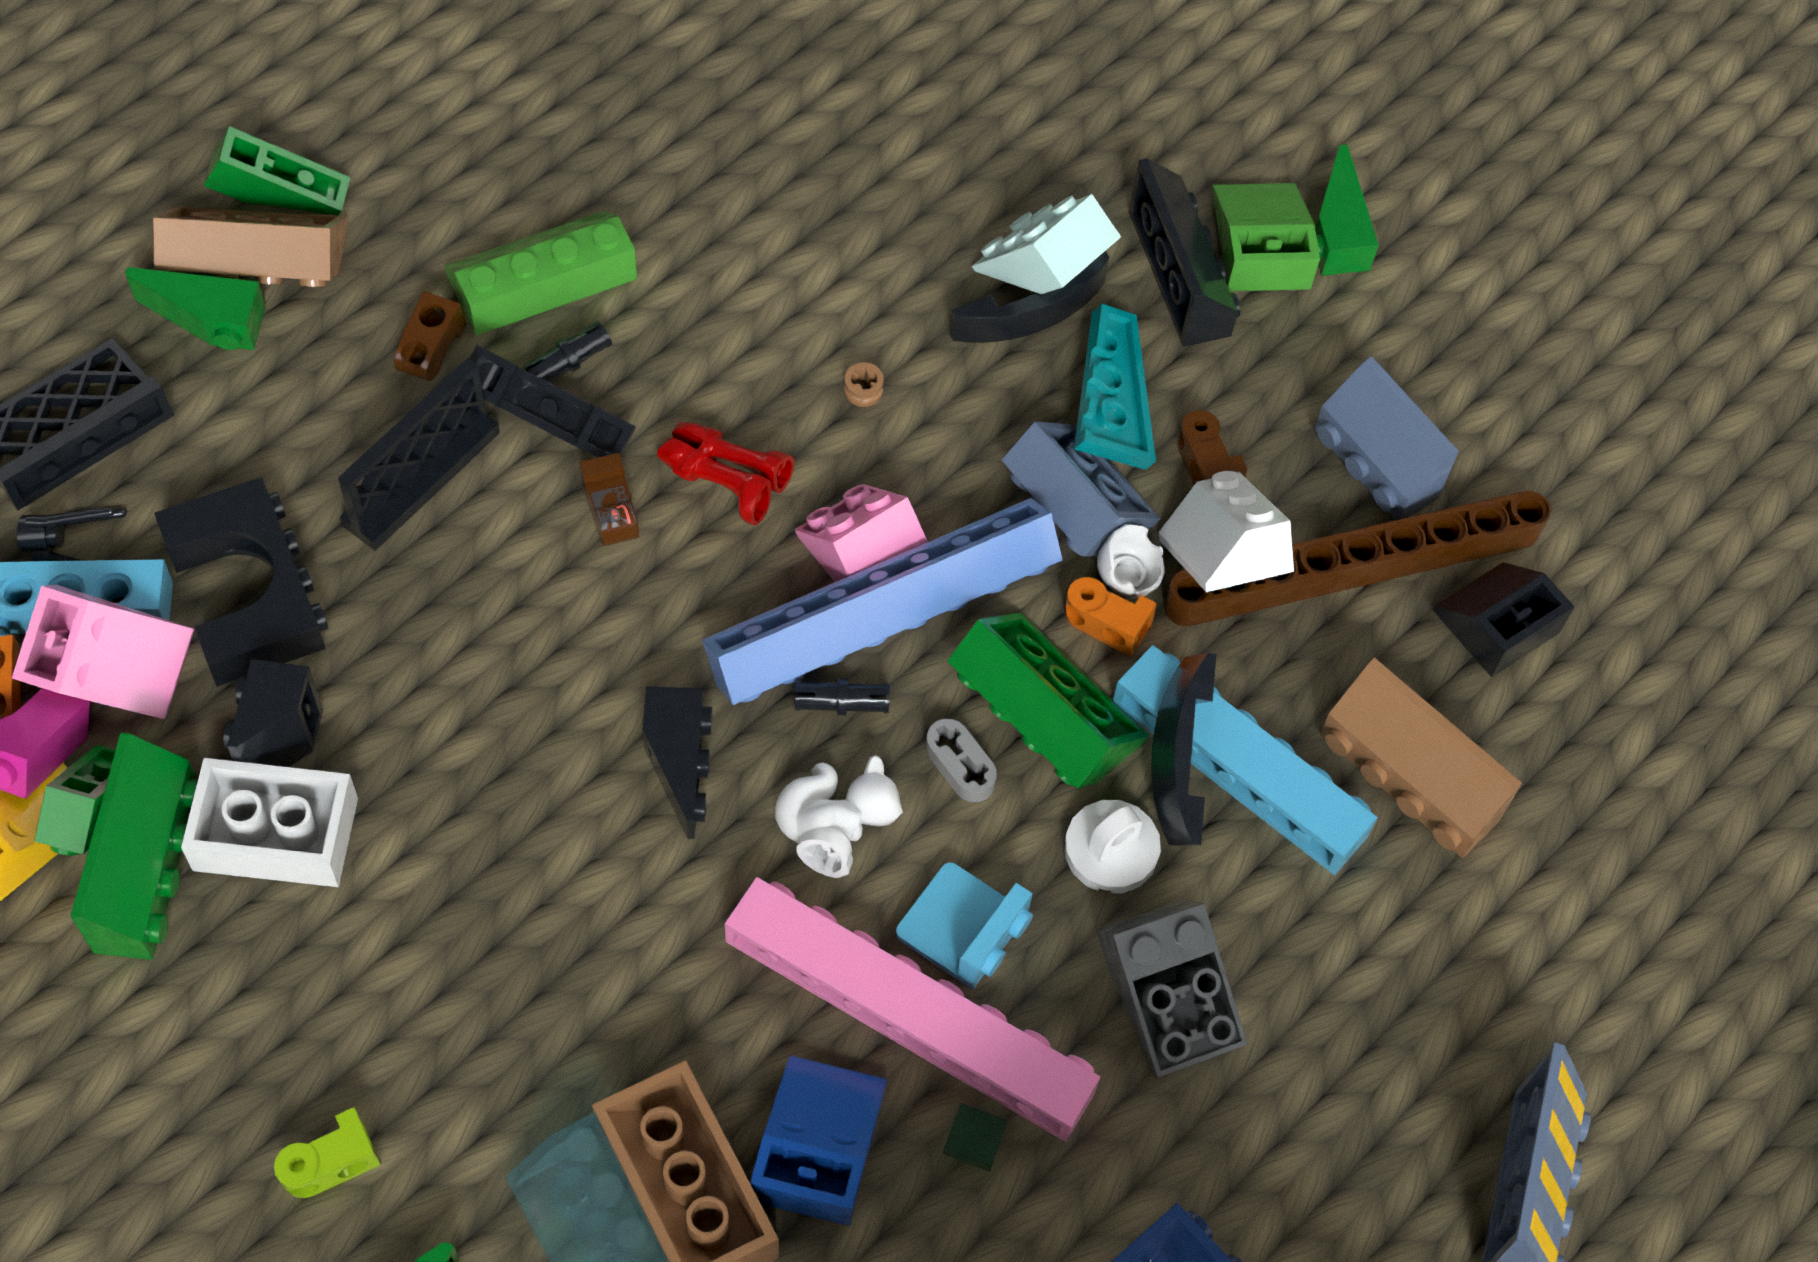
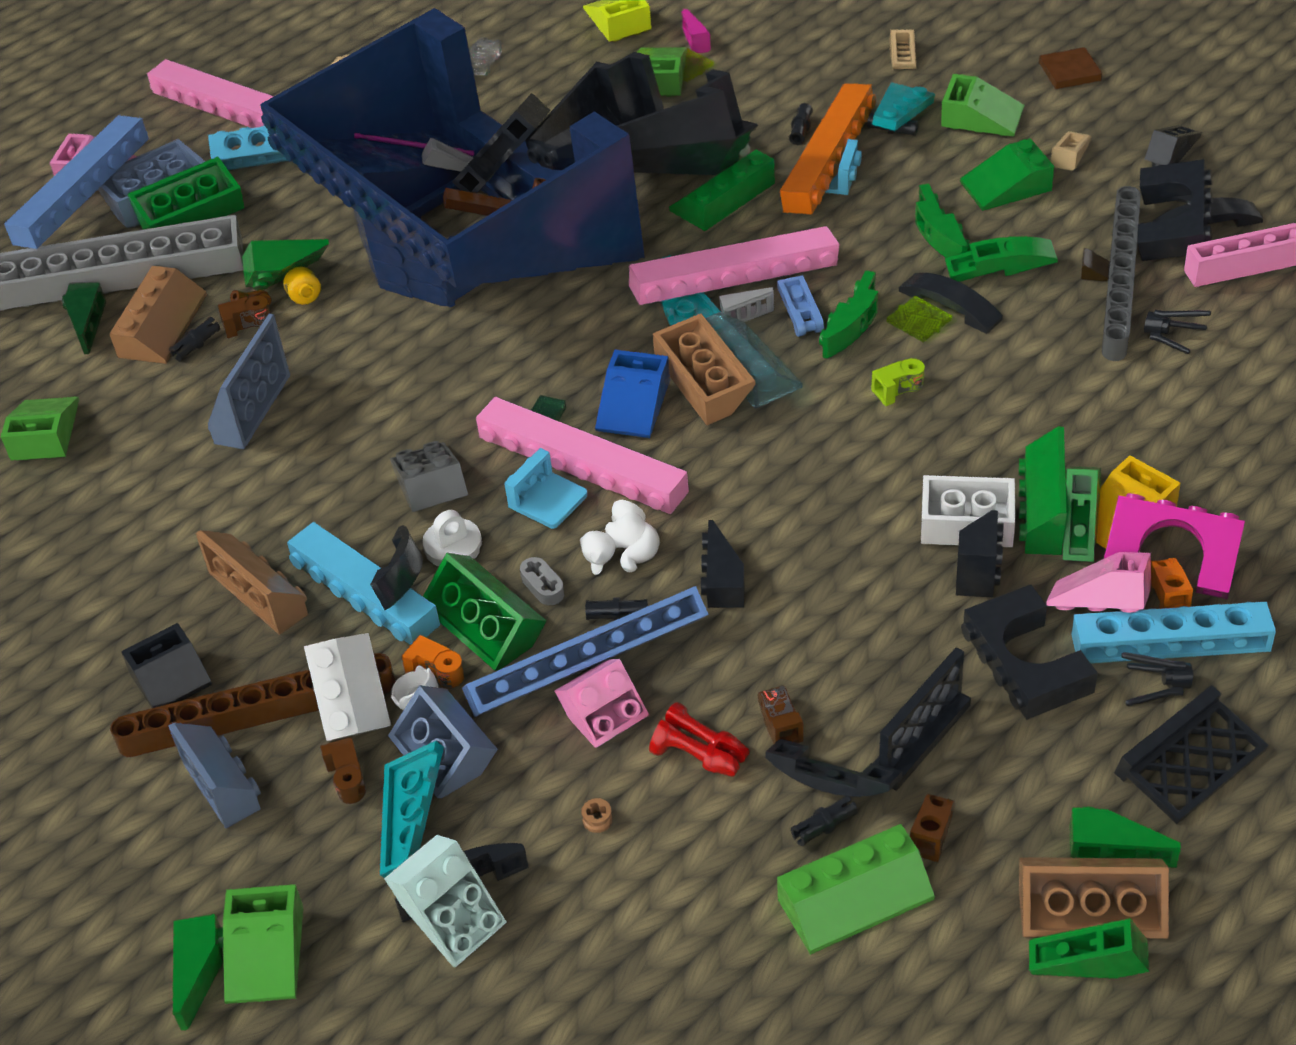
camera: 170 degrees left, 15 degrees down
black slope [1129,158,1240,347] -> none

